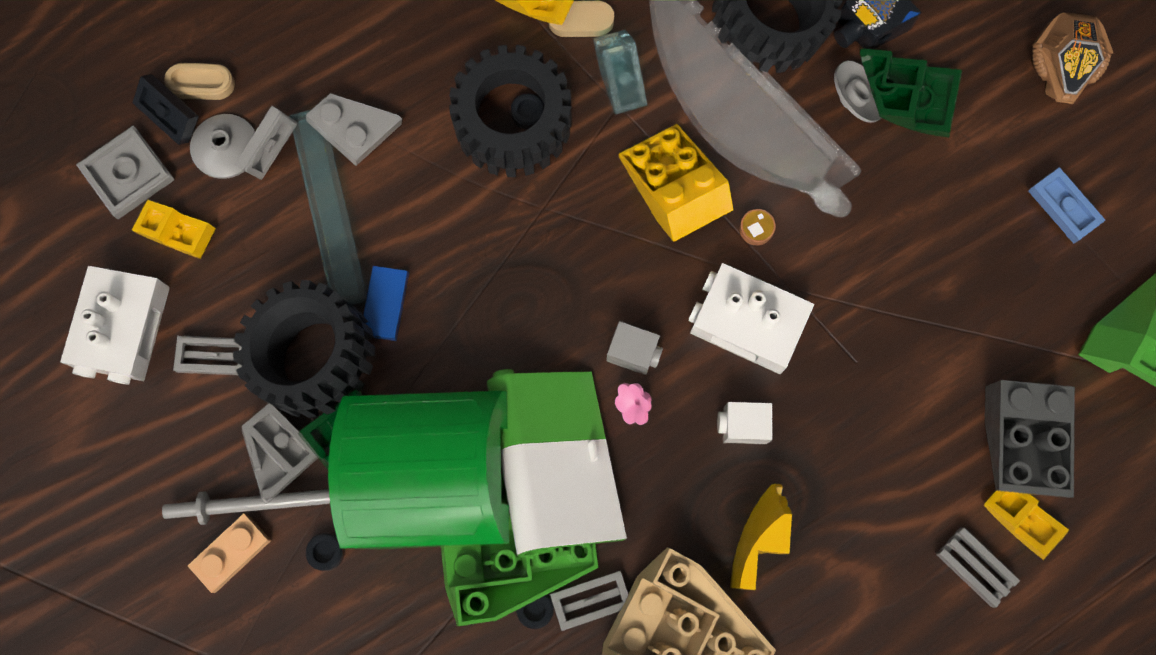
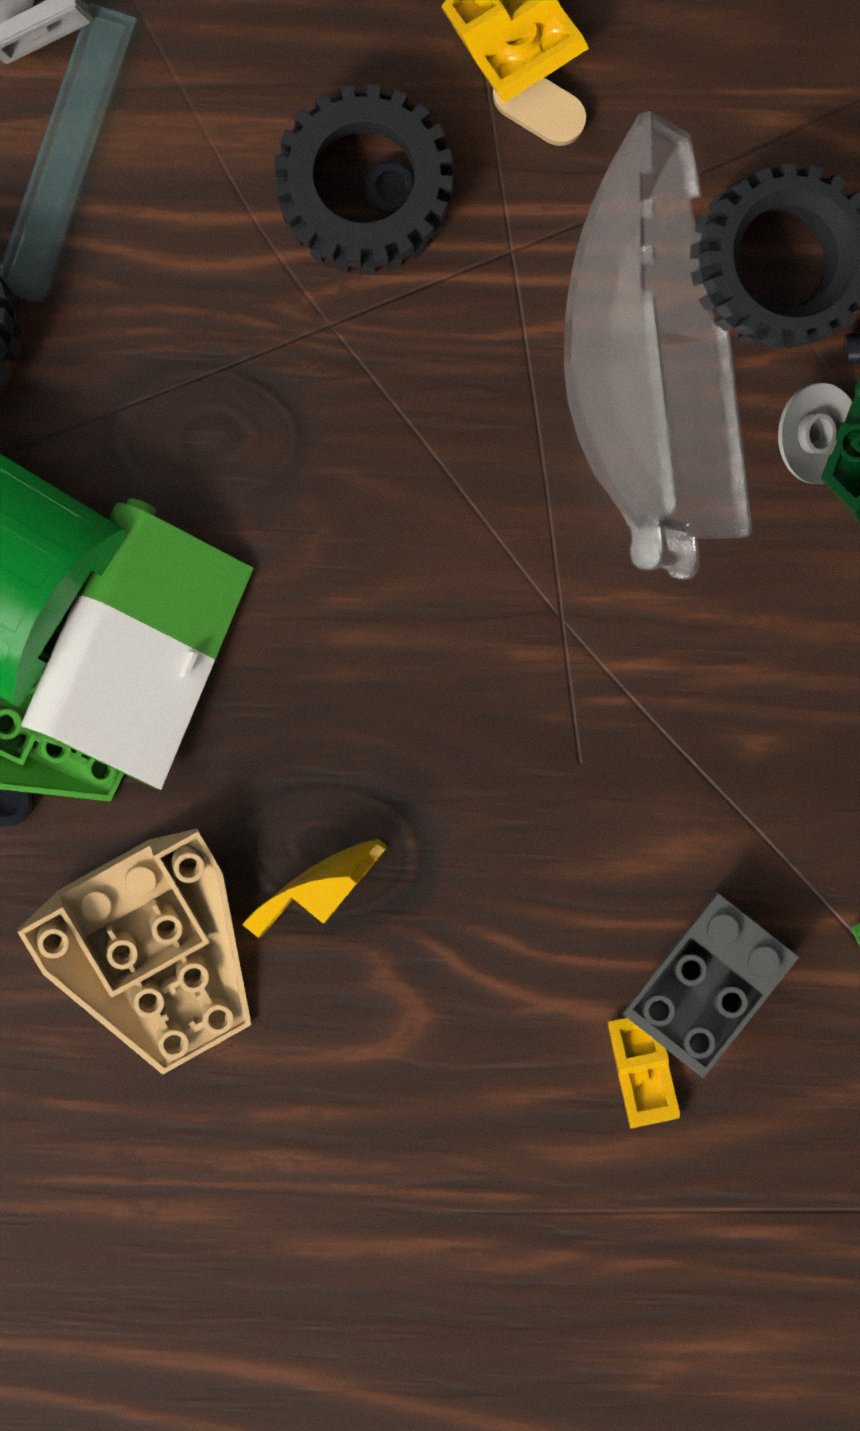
camera: 30 degrees right, 10 degrees up
light grey wing [306,93,402,166] -> none
blue tile [364,266,409,341] -> none
light grey tile [550,571,628,631] -> none
clear light blue slope [593,30,647,114] -> none
light grey brick [606,321,663,375] -> none
bright pink plant [615,383,651,425] -> none
yellow slope [618,124,733,242] -> none
white piece [688,263,814,374] -> none
white brick [717,402,772,444] -> none
tile [739,209,776,246] -> none
light grey tile [936,527,1020,608] -> none

